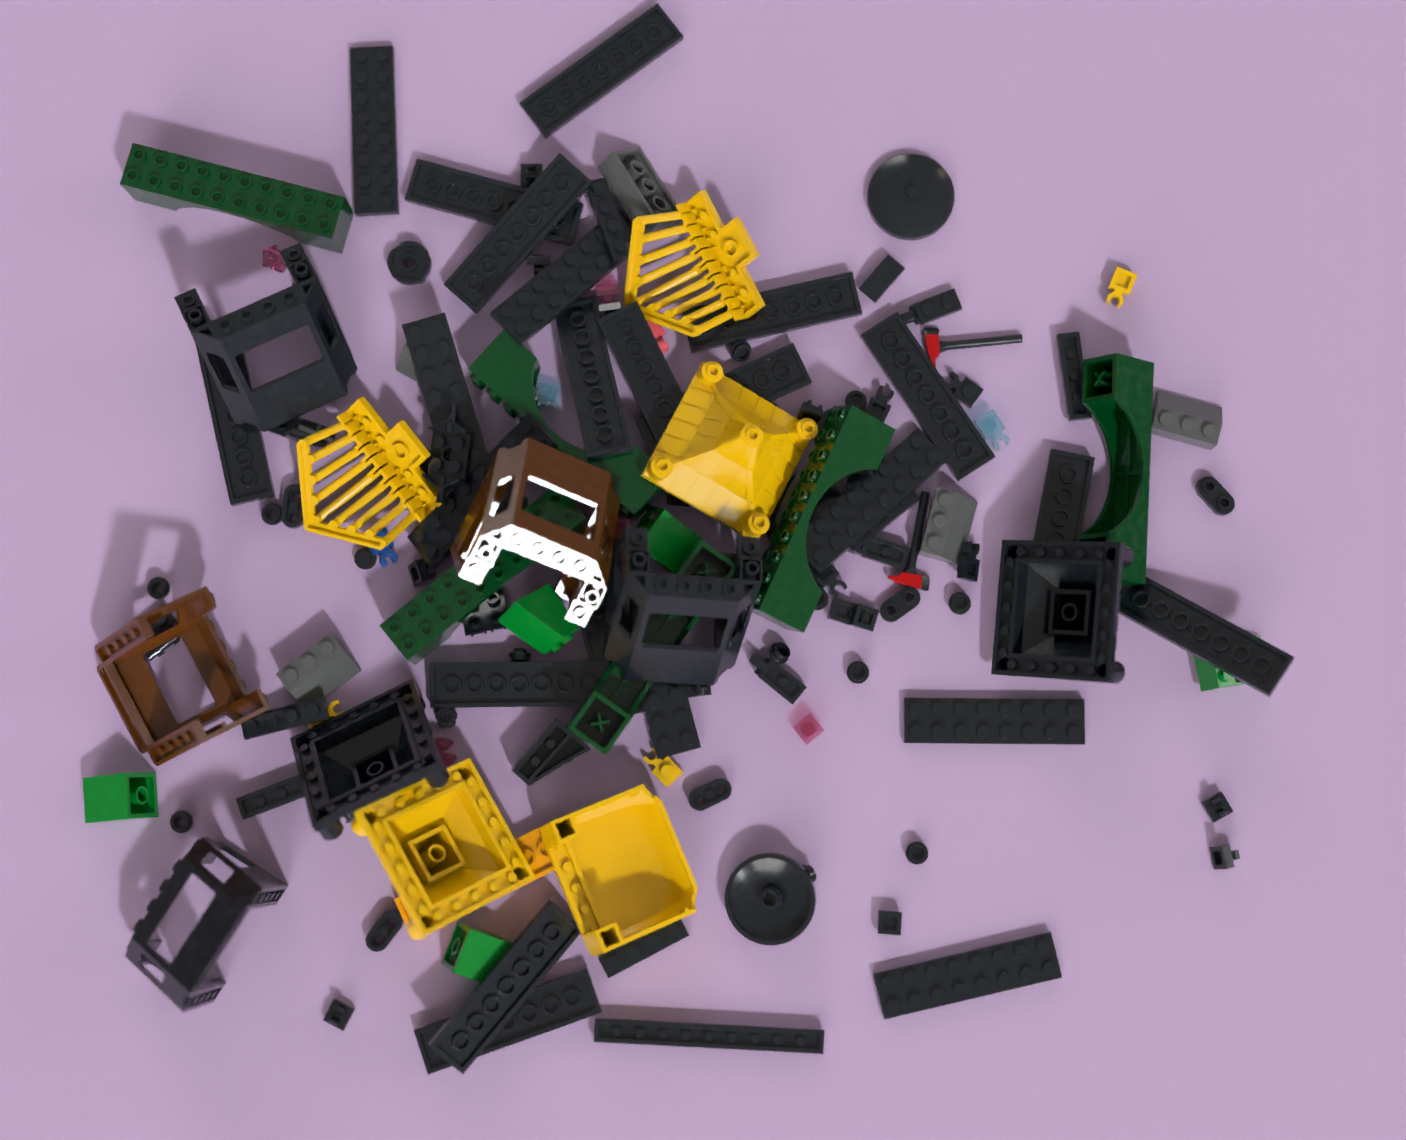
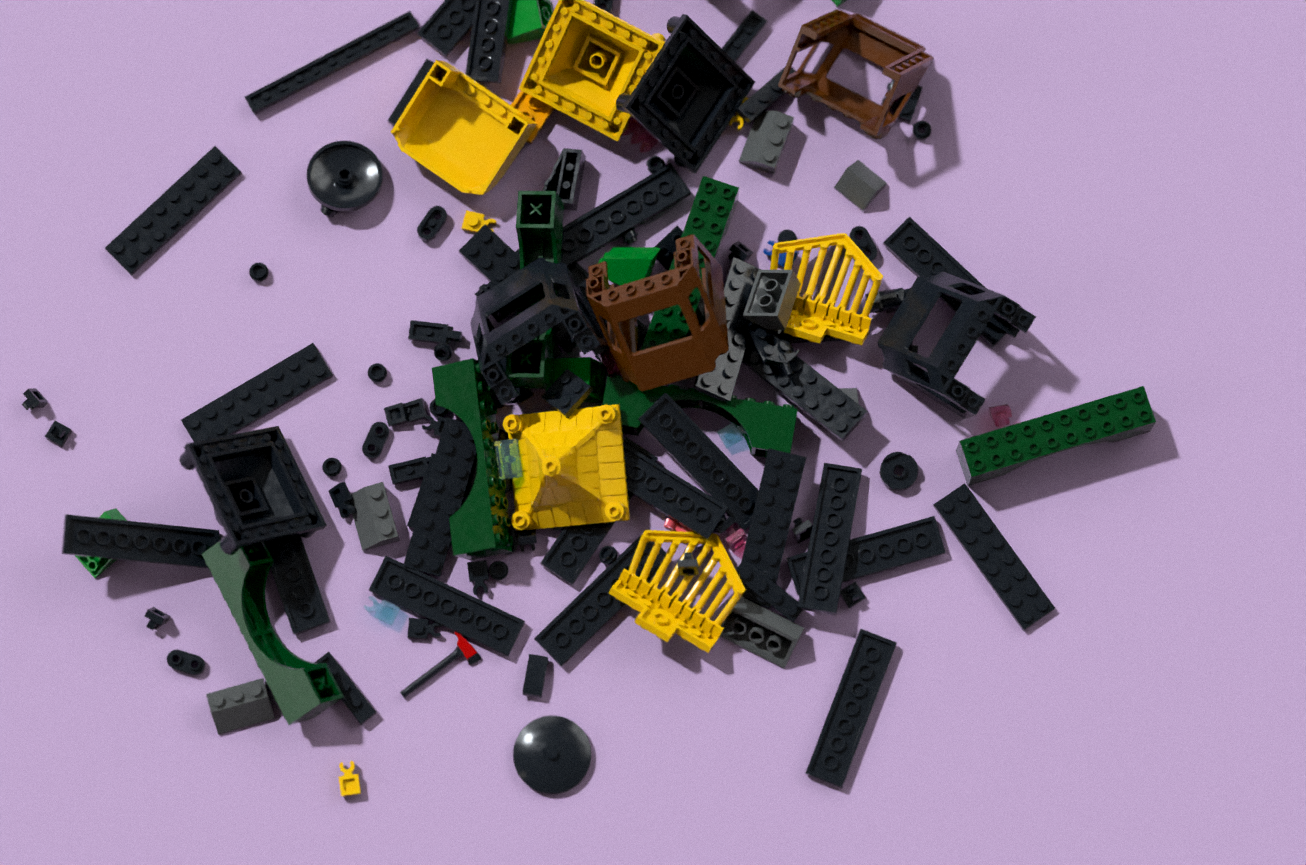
camera: 145 degrees right, 5 degrees down
black plate [261,503,282,525] -> none
clear pink plate [792,713,824,745] -> none
black plate [877,910,902,935] -> none
black piece [887,491,930,591] -> none
black hinge [901,288,962,326] -> none
none -> black tile [145,607,170,631]
none -> clear light blue slope [494,439,523,480]
none -> black plate [541,369,594,418]
none -> black tile [677,553,699,576]
none -> dark grey slope [743,270,801,330]
none -> dark grey slope [834,160,887,211]

